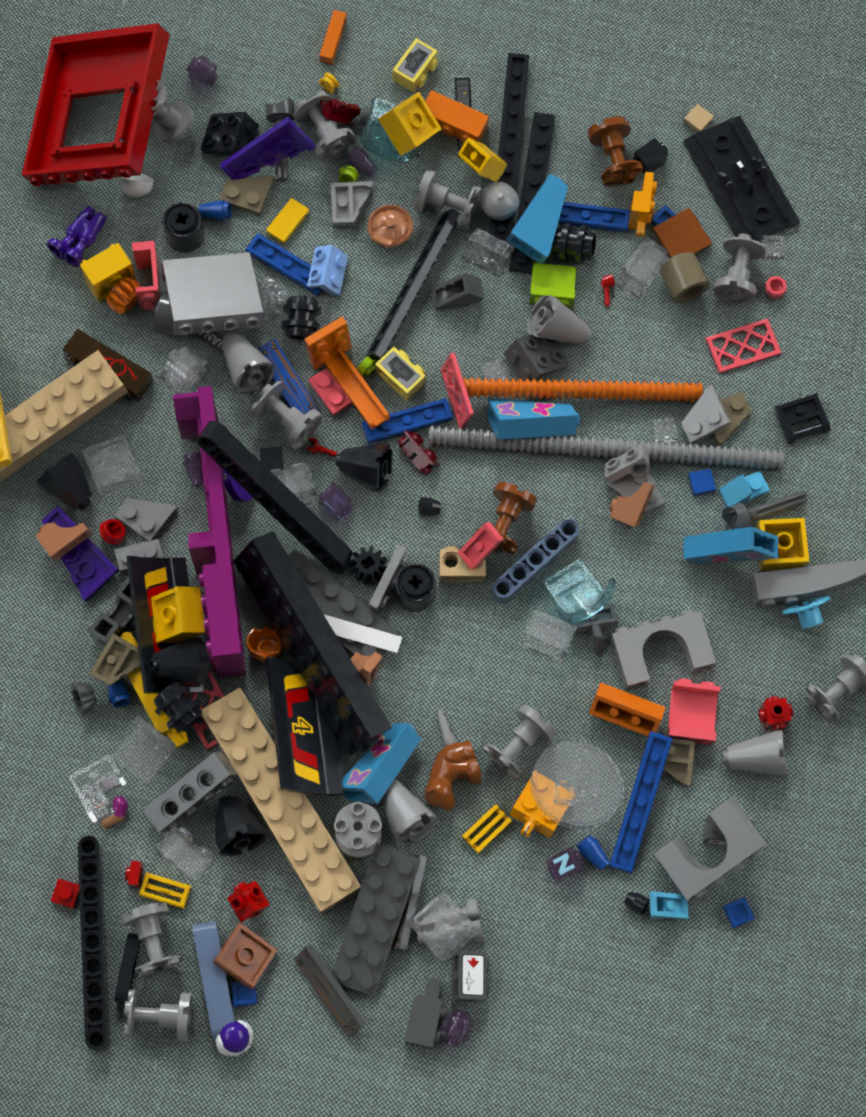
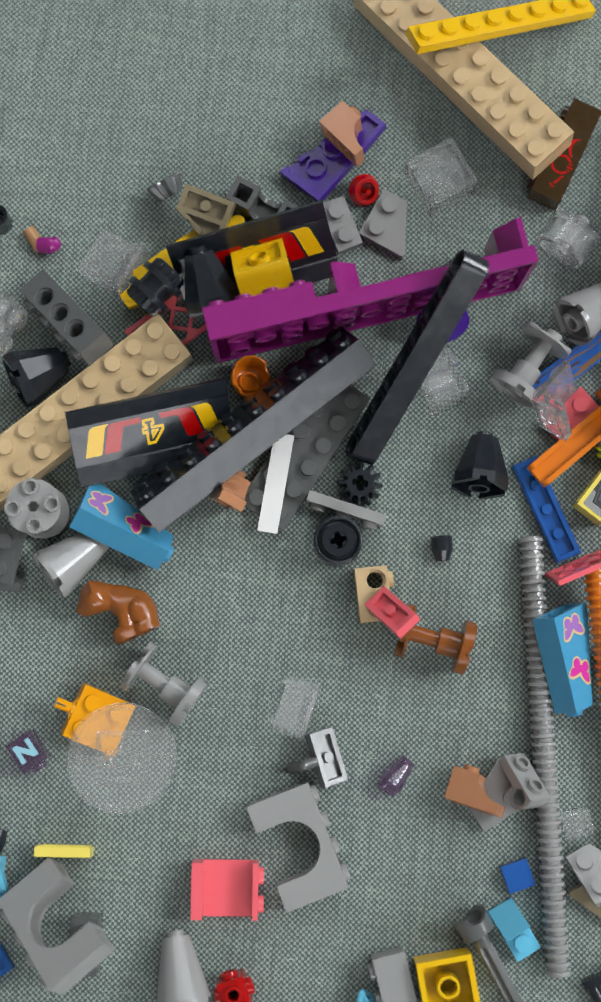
camera: 85 degrees right, 10 degrees up
black cone [37,452,92,510] -> none
clear brick [68,754,126,825] -> none
blue cone [108,678,131,708] -> none
black panel [259,446,285,479] -> none
red hand [305,438,337,457] -> none
clear purple brick [318,482,353,522] -> none
dark red hinge [397,431,440,475] -> none
light grey piece [437,709,456,746] -> none
yellow tile [462,804,512,854] -> none
sand blue beam [492,519,579,604] -> none
clear light blue piece [541,559,616,623] -> none
blue cone [576,834,610,870] -> none
orange brick [588,682,666,736] -> none
blue tile [609,731,673,873] -> none
dark tan wing [663,739,695,786] -> none
dark azure slope [683,527,778,564] -> none
none -> light yellow tile [34,844,94,858]
none -> clear purple cone [377,755,415,798]
none -> clear bracket [532,361,576,442]

